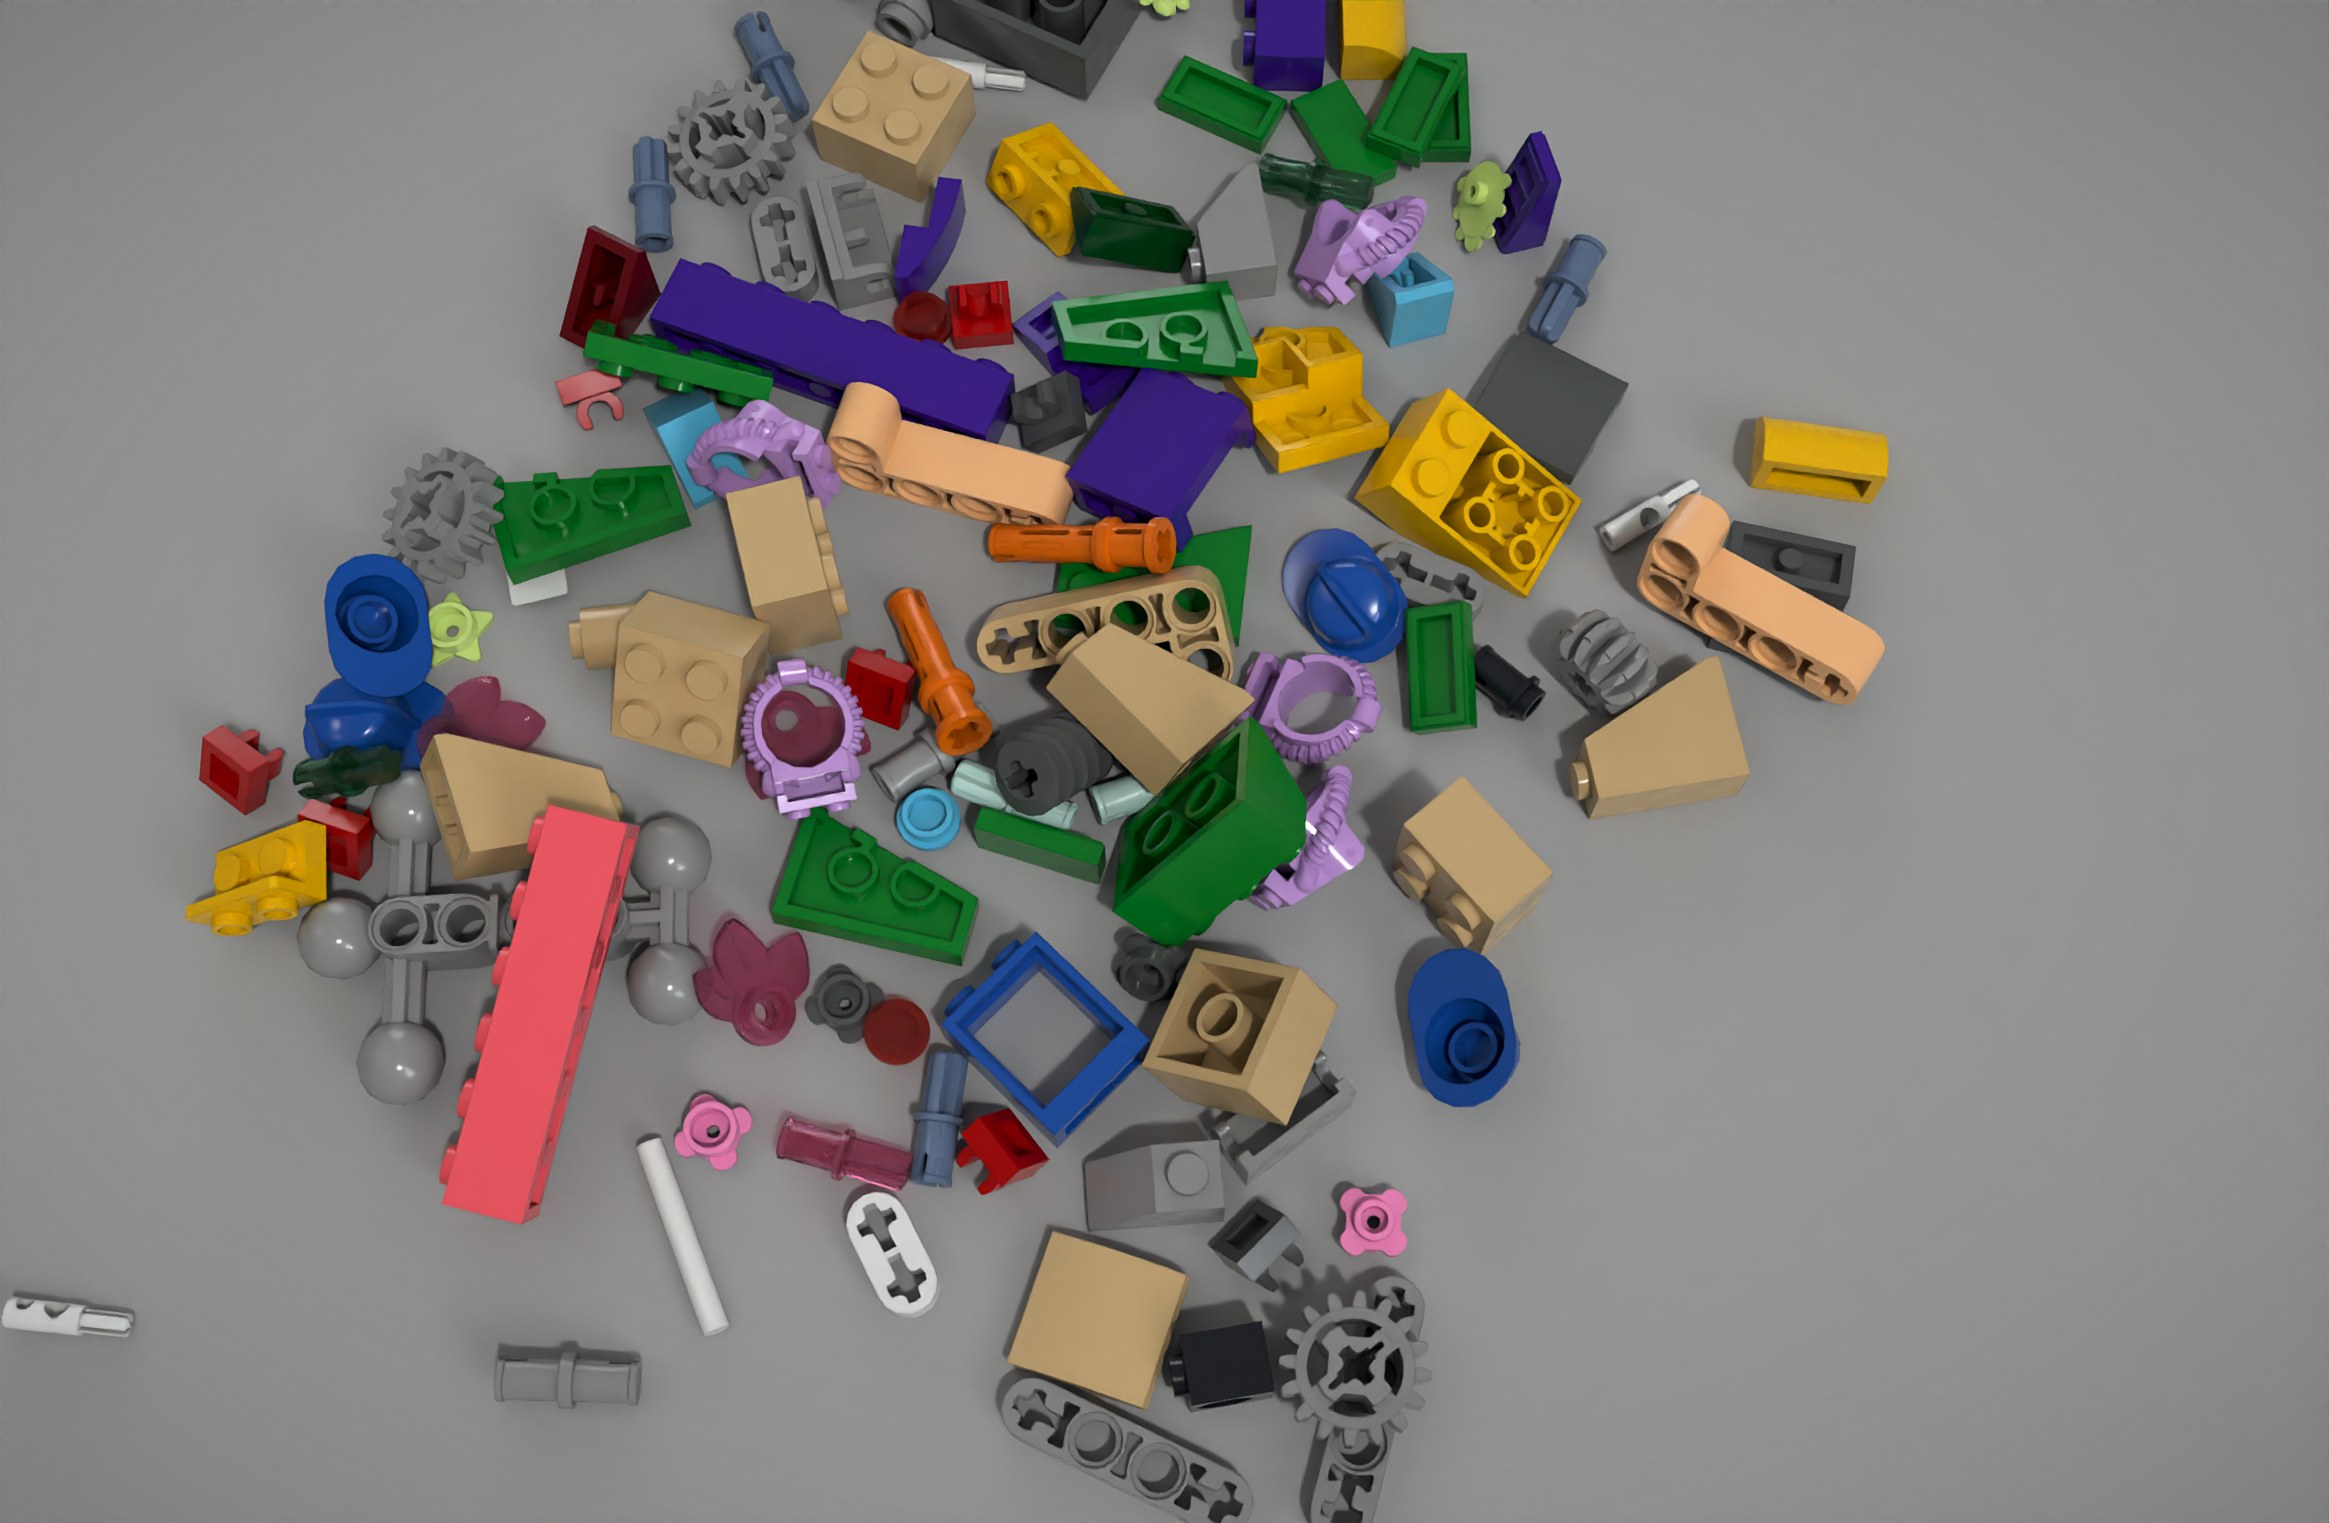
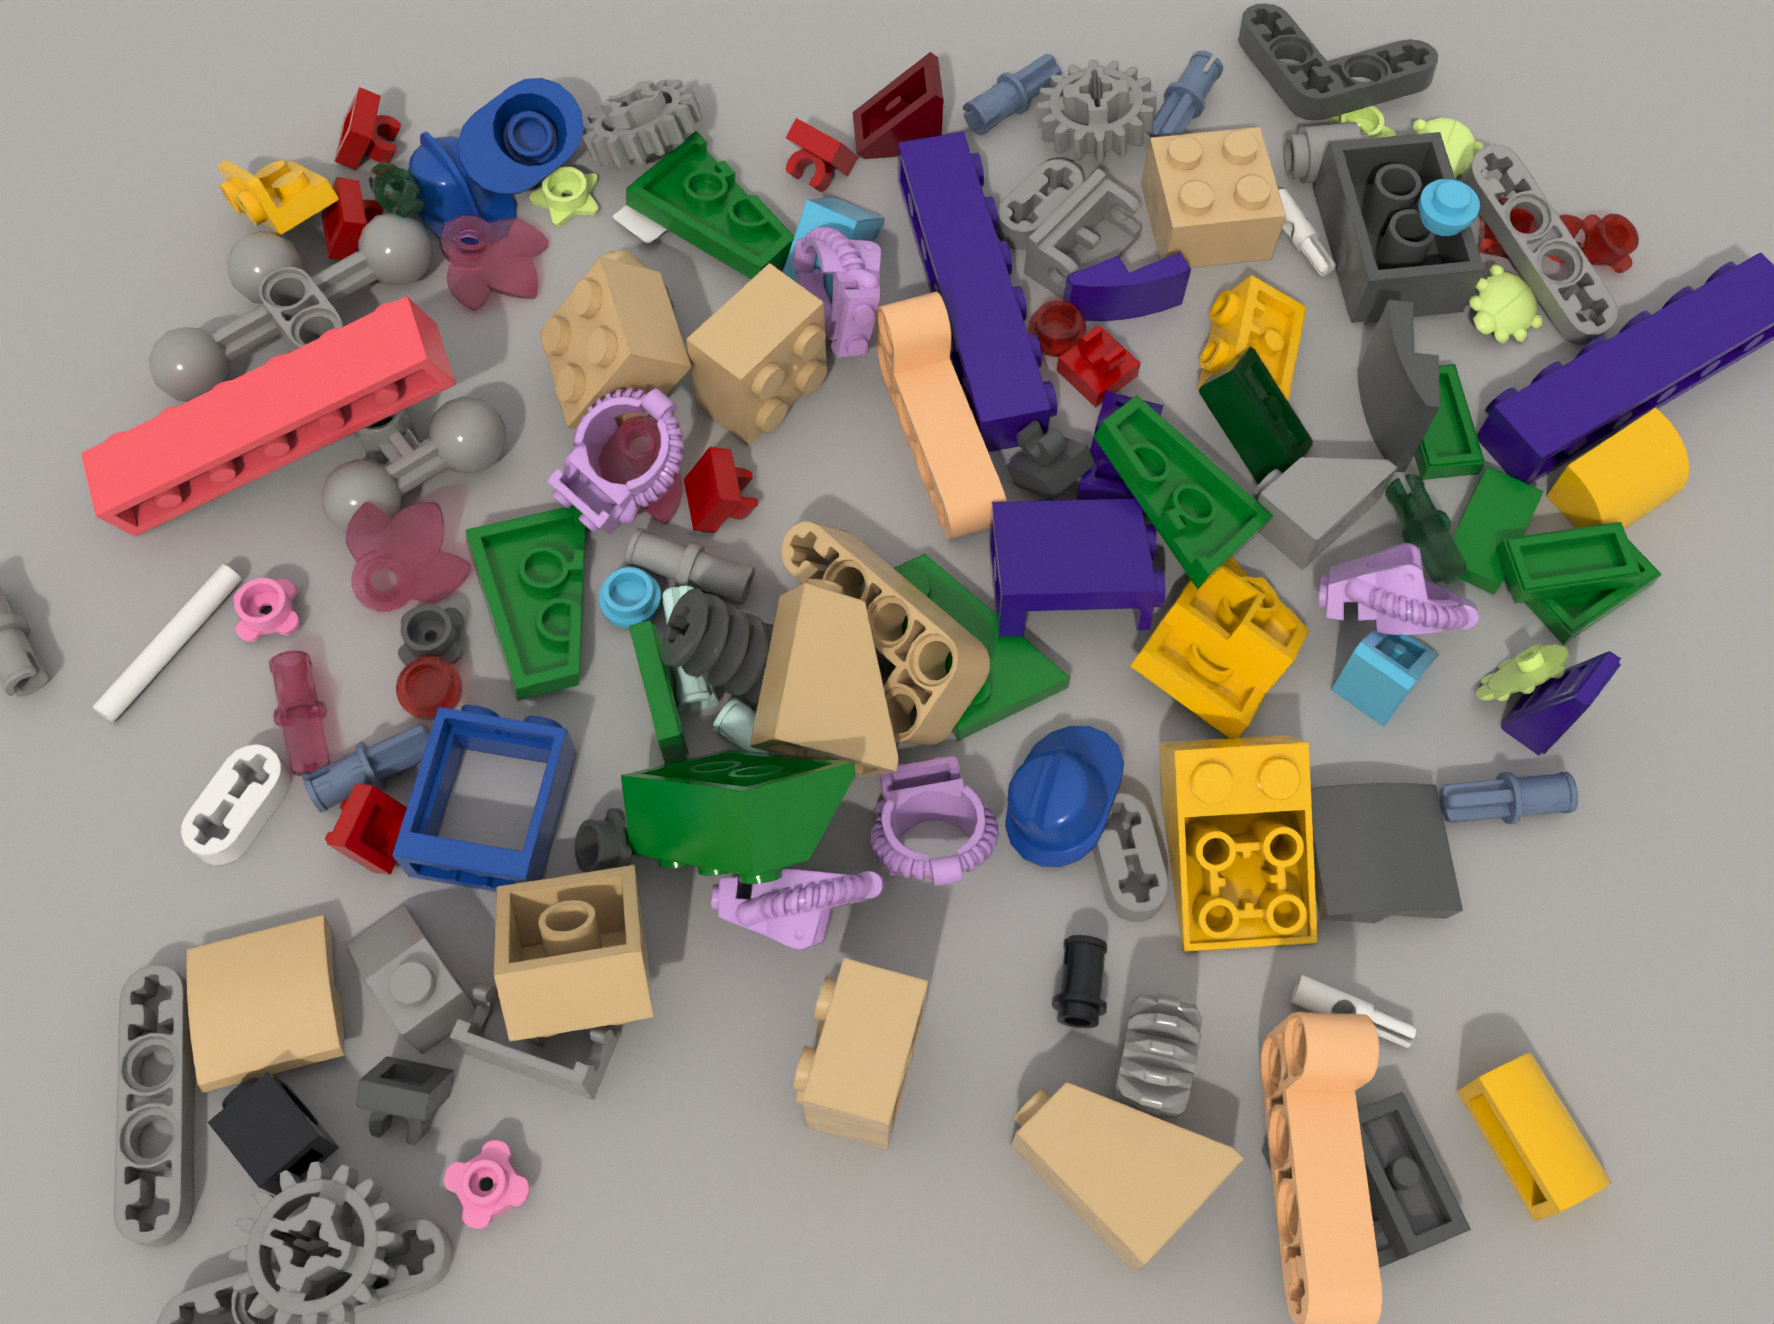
camera: 55 degrees right, 5 degrees down
tan slope [419,733,624,881] -> none
green wing [583,319,774,407] -> none
orange pin [887,588,993,756] -> none
orange pin [988,517,1176,574] -> none
green tile [1405,600,1478,735] -> none
blue piece [1408,948,1521,1107] -> none
none -> dark grey slope [1358,300,1440,472]

